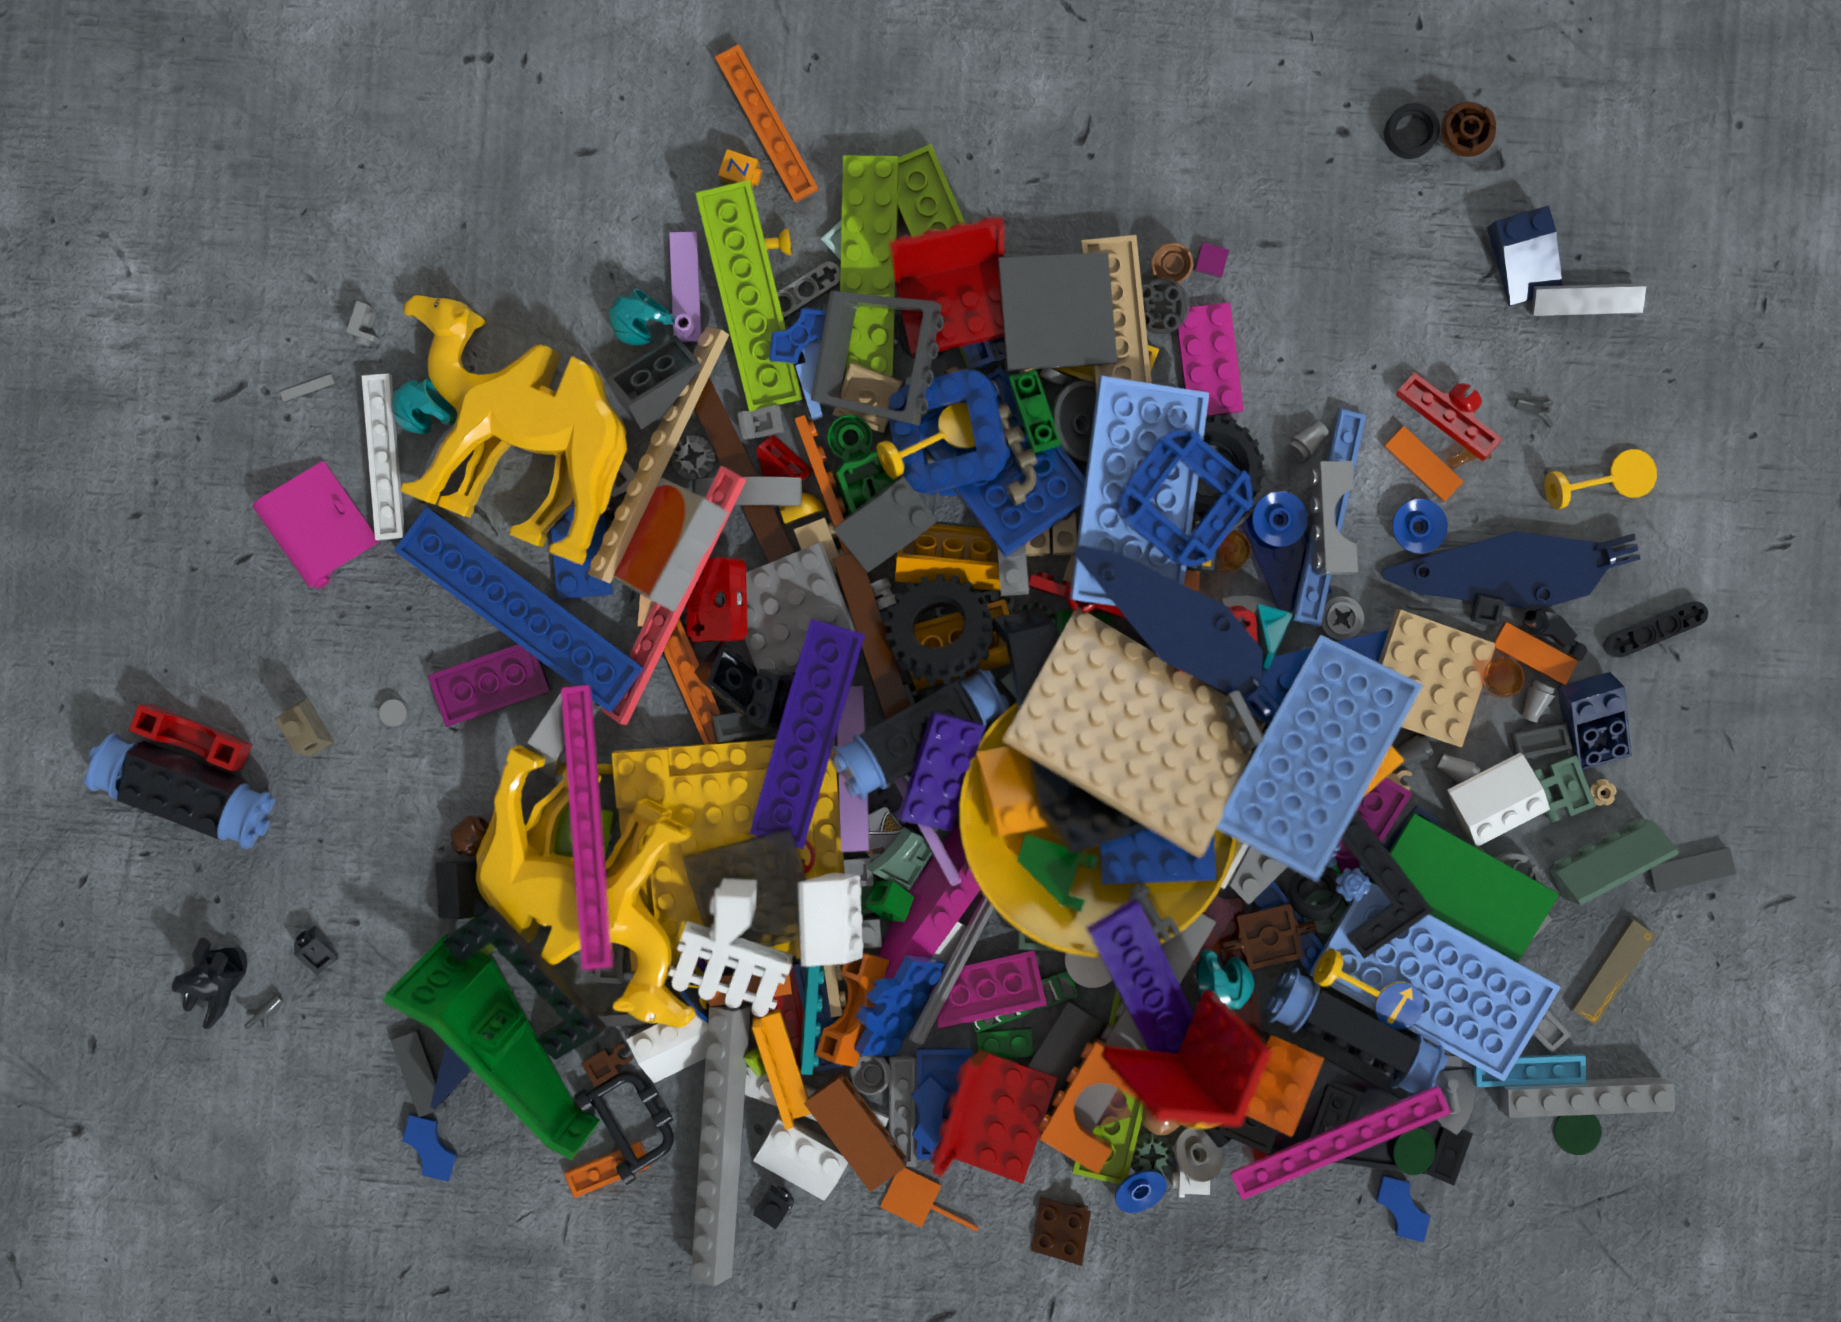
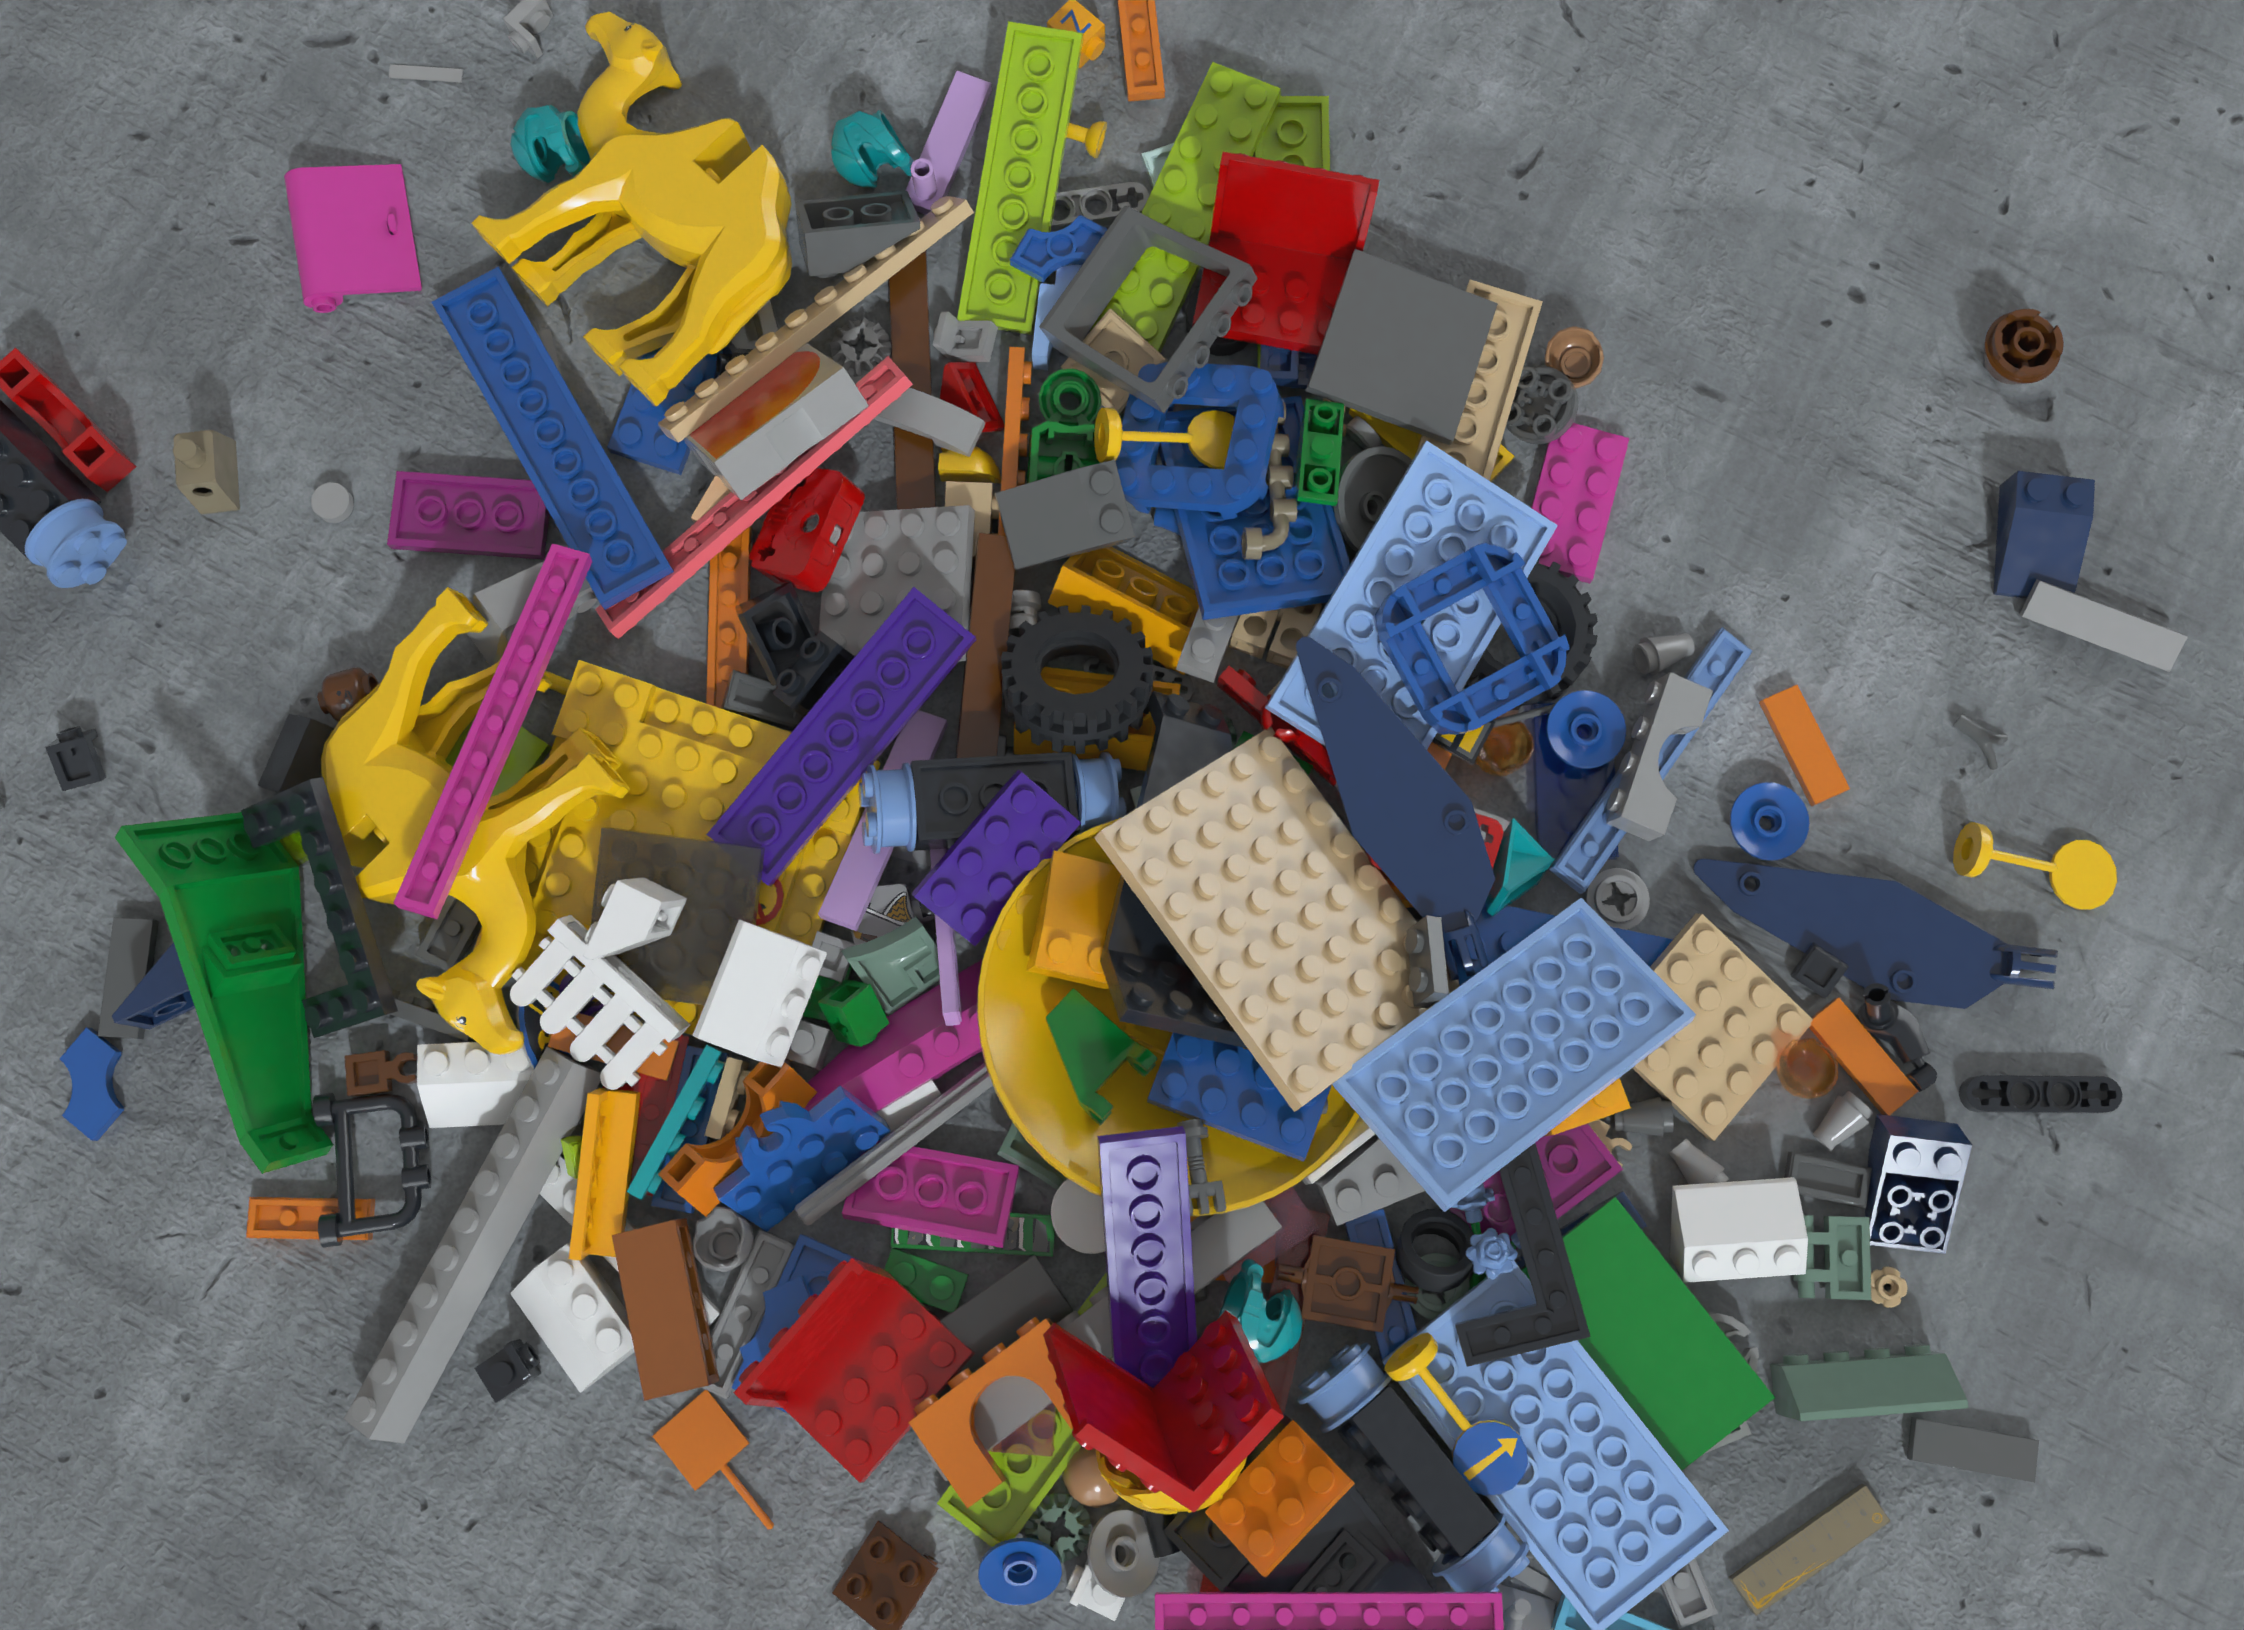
camera: 20 degrees right, 10 degrees down
white plate [362,373,405,541] -> none
magenta tile [1194,243,1229,278] -> none
black tyre [1384,102,1440,159] -> none
red plate [1396,372,1503,462] -> none
clear orange bar [1447,449,1492,470] -> none

